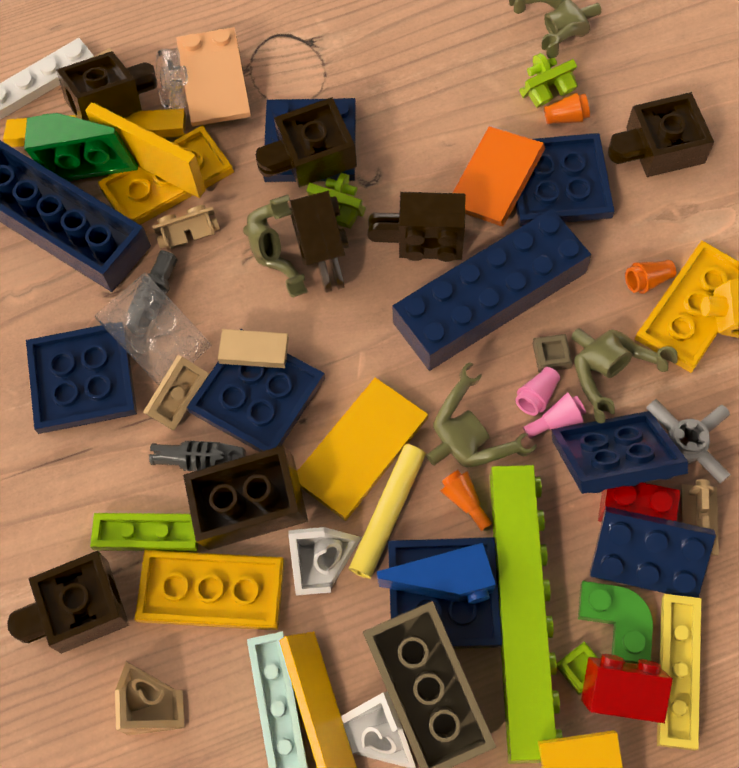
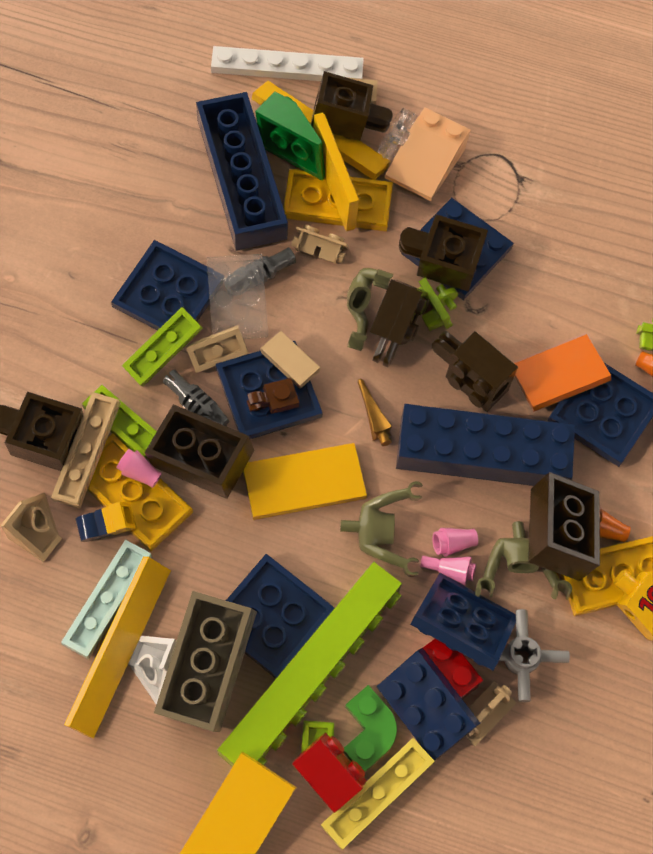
camera: 30 degrees right, 0 degrees up
white slope [288,527,362,596] -> none
light yellow piece [348,444,426,579] -> none
blue slope [377,543,496,604] -> none
orange cone [440,470,492,531] -> none
dark tan tile [532,334,572,373] -> none
none -> tan tile [51,392,121,509]
none -> leg [75,502,137,542]
none -> bright pink cone [116,449,162,488]
none -> lime plate [122,307,203,387]
none -> reddish brown plate [247,378,299,414]
none -> pearl gold piece [357,379,392,447]
none -> dark brown brick [528,472,600,581]

